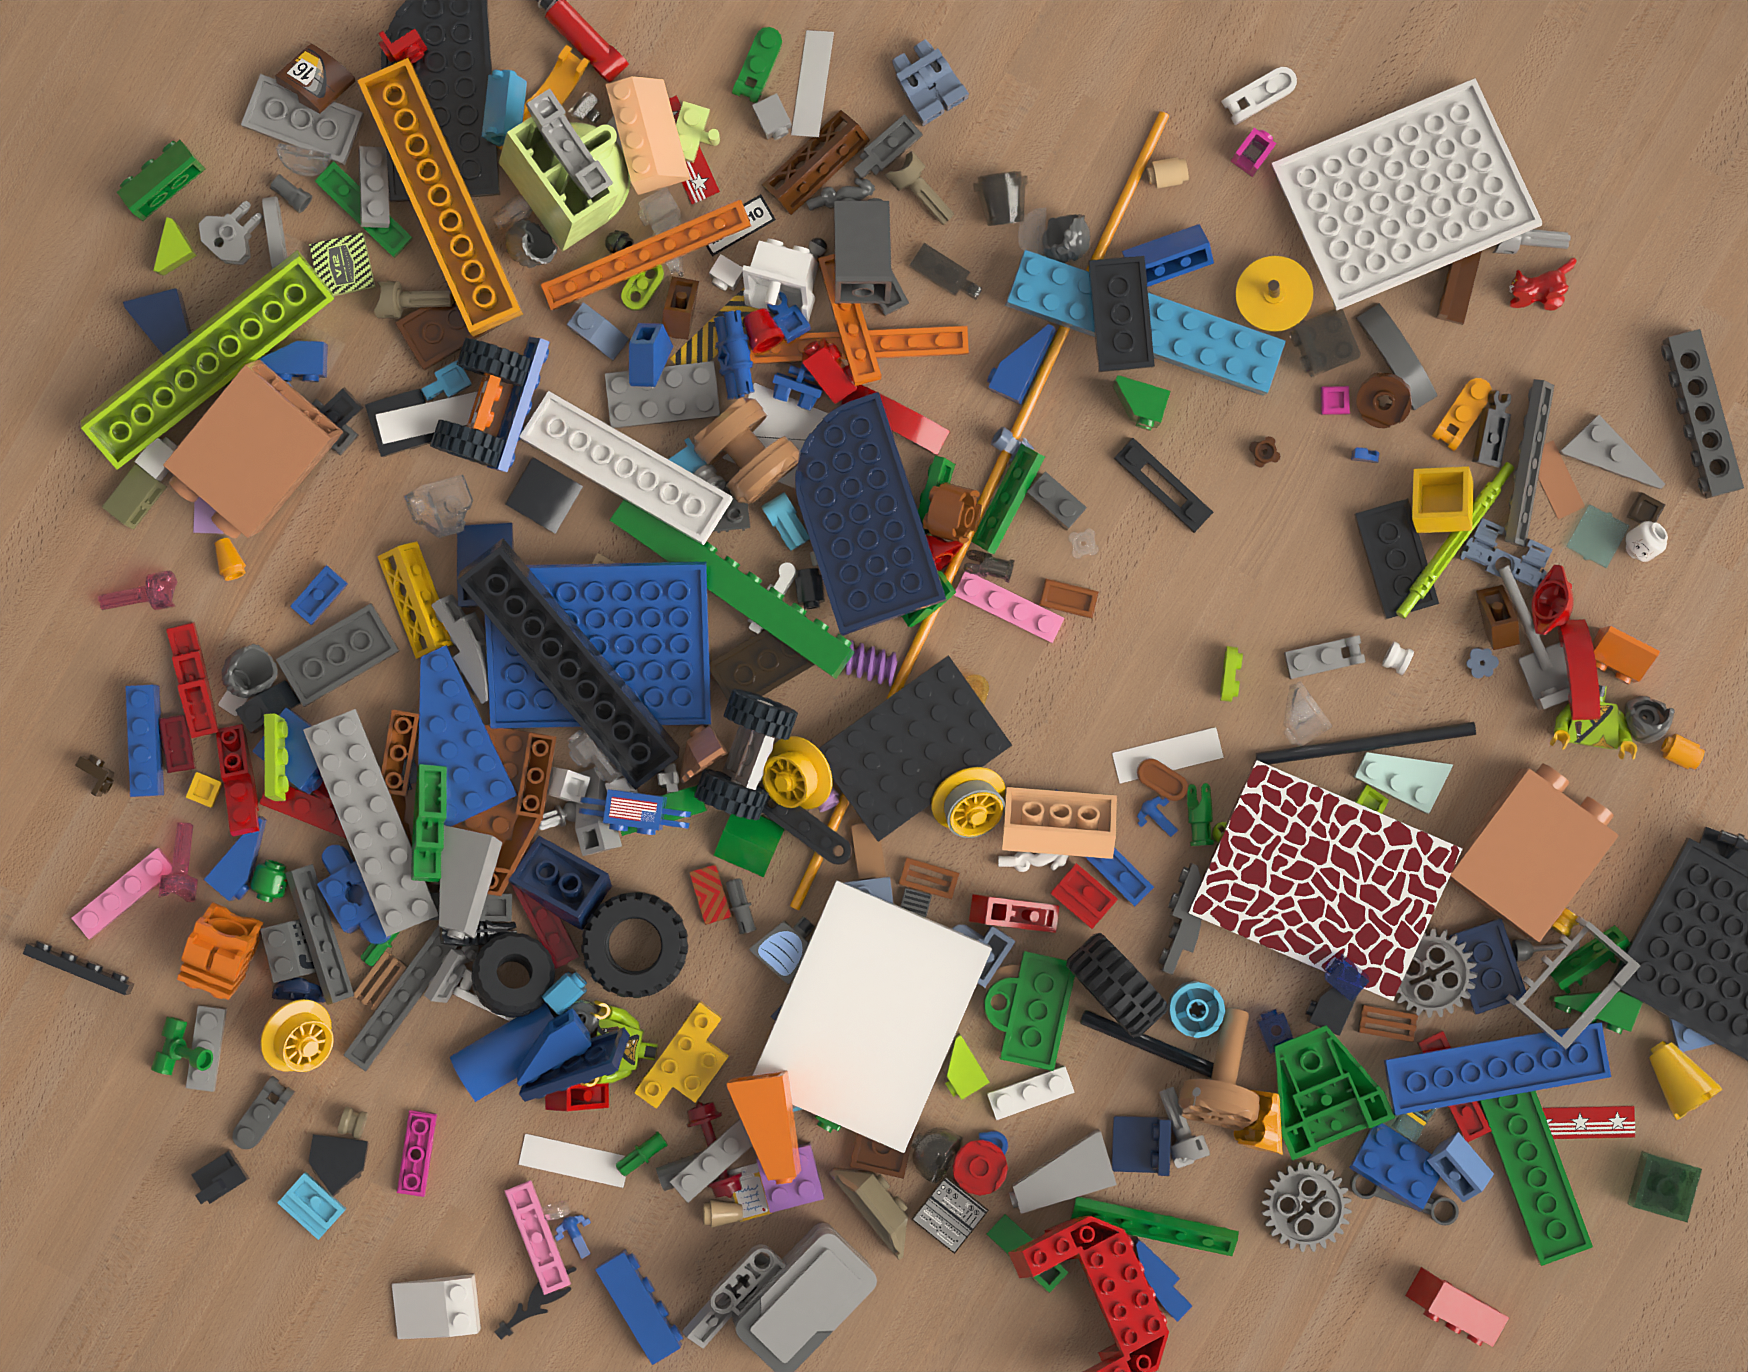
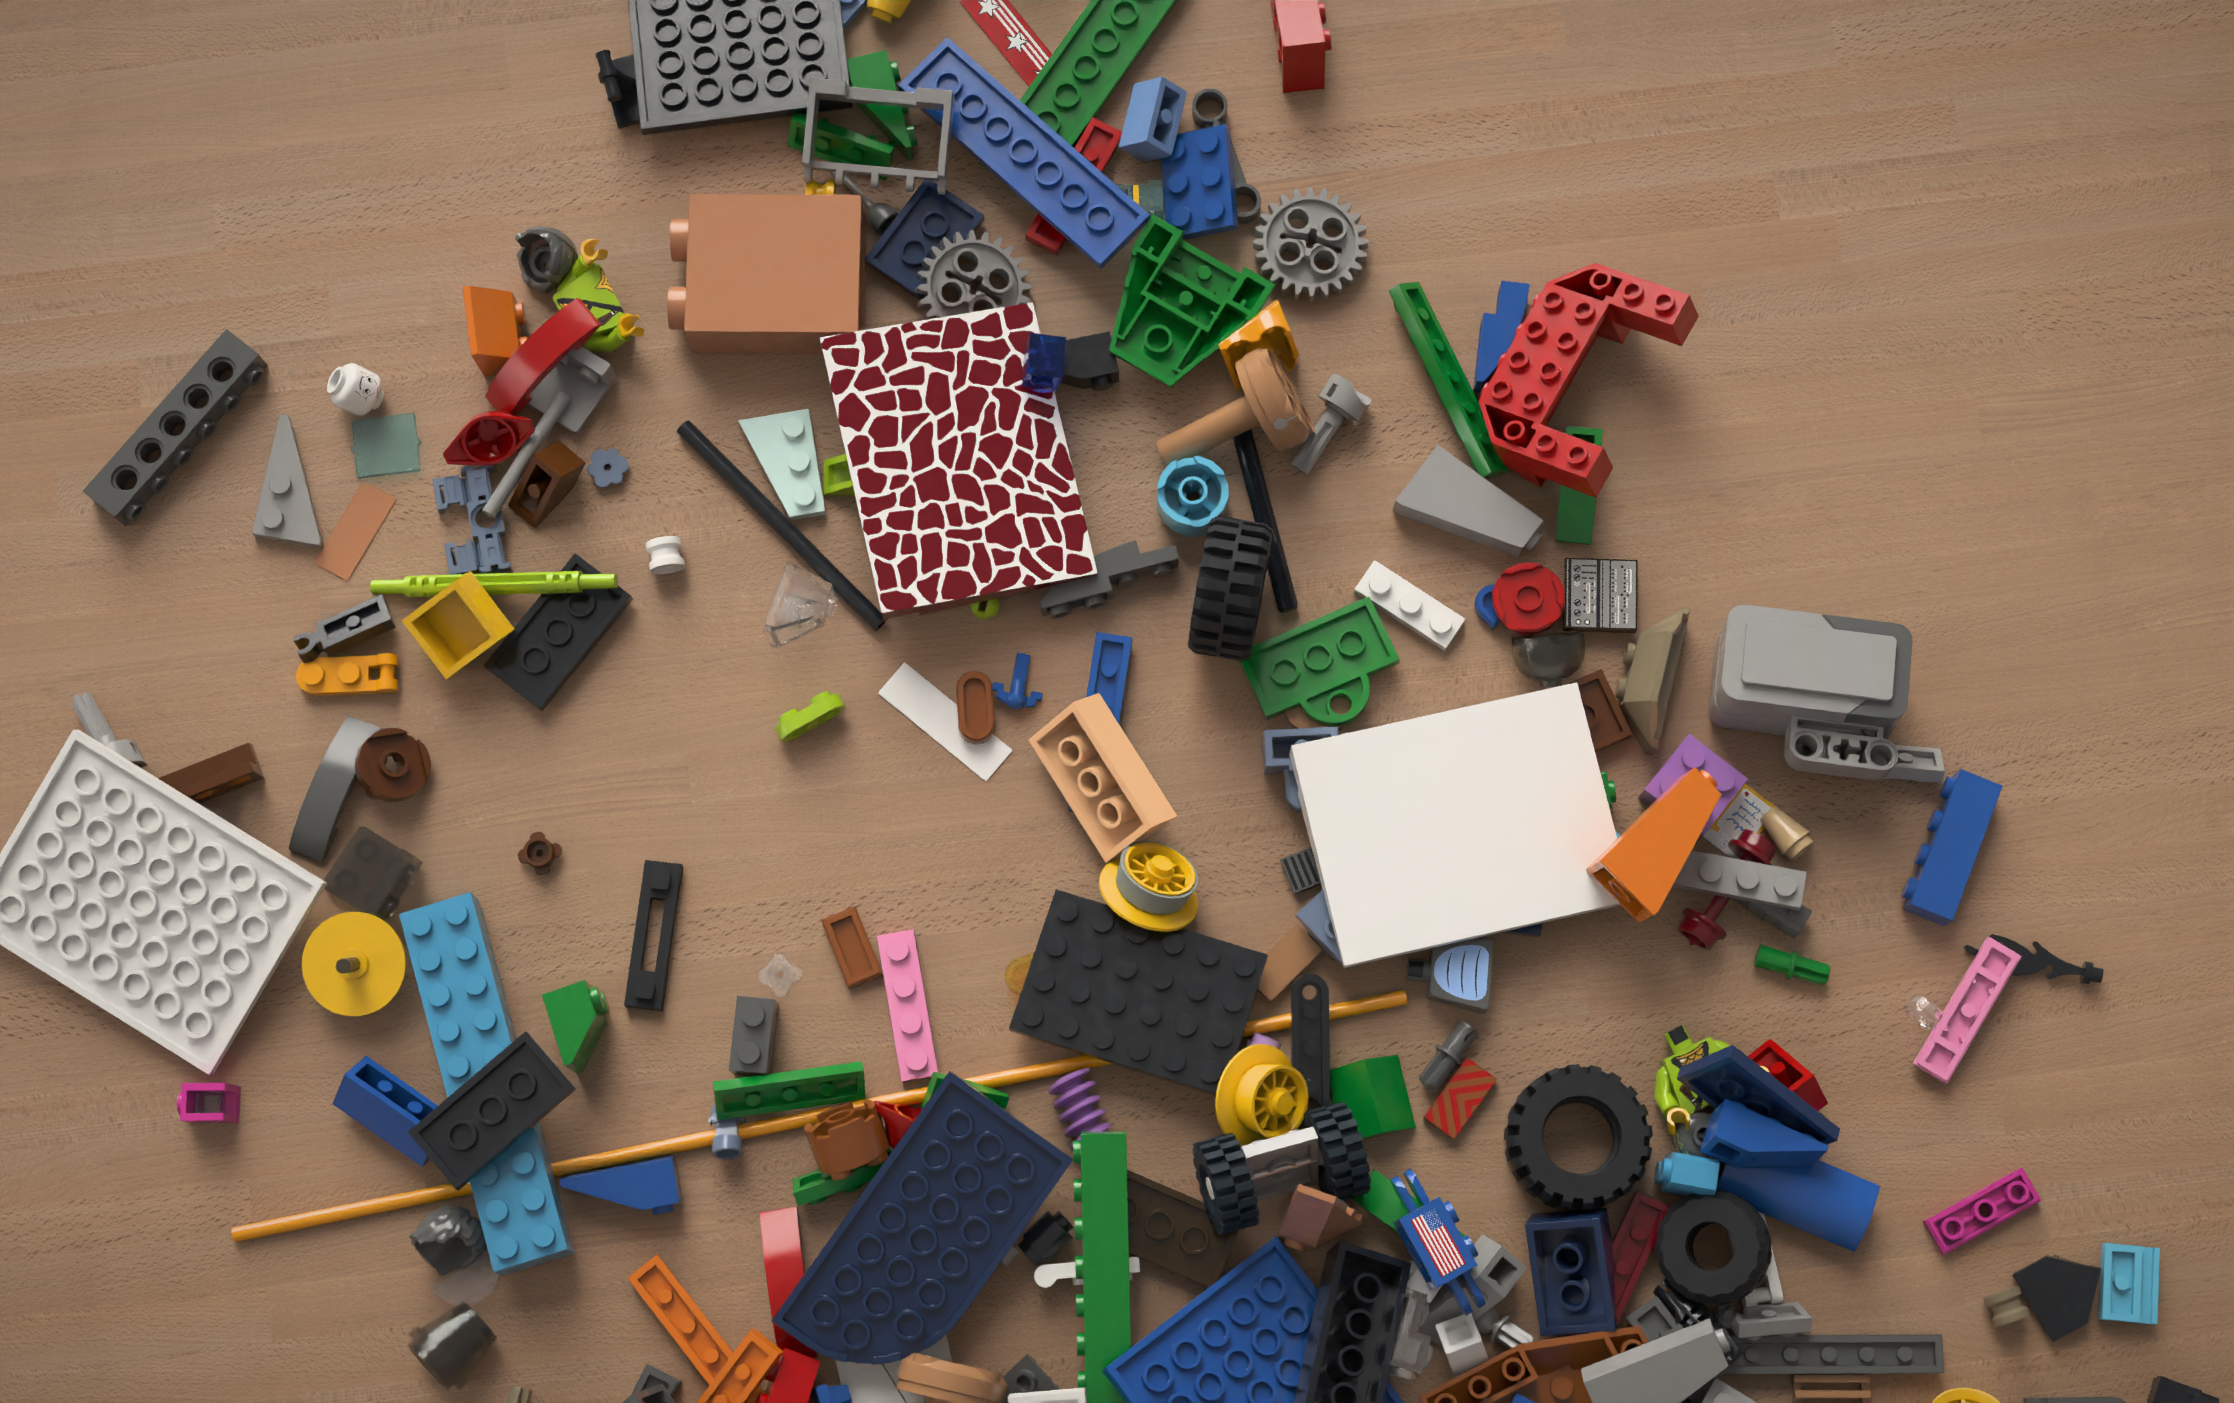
camera: 125 degrees left, 10 degrees down
white slope [392,1274,481,1339] -> none
white sticker [518,1134,626,1188] -> none
piece [554,1214,591,1259] -> none
yellow piece [634,1001,729,1109] -> none
light grey plate [657,764,679,793] -> none
medium azure piece [761,492,810,551] -> none
dark orange tile [899,858,960,900] -> none
clear smoke plate [909,243,982,300] -> none
lime slope [945,1034,990,1100] -> none
clear smoke piece [963,550,1015,583] -> none
red slope [969,894,1060,933] -> none
white animal [998,851,1069,872] -> none
red plate [1050,863,1118,929] -> none
dark blue bracket [1112,1116,1171,1176] -> none
tan brick [1147,157,1189,189] -> none
green piece [1187,783,1214,846] -> none
white plate [1221,67,1297,125] -> none
clear blue brick [1256,1009,1293,1054] -> none
light grey plate [1284,635,1366,679] -> none
dark pink tile [1321,386,1350,415] -> none
blue tile [1351,447,1379,463] -> none
dark orange tile [1358,1005,1418,1042] -> none
dark grey plate [1504,379,1555,547] -> none
red animal [1509,258,1577,311] -> none
dark brown tile [1627,492,1666,524] -> none
light orange brick [1661,733,1705,770] -> none

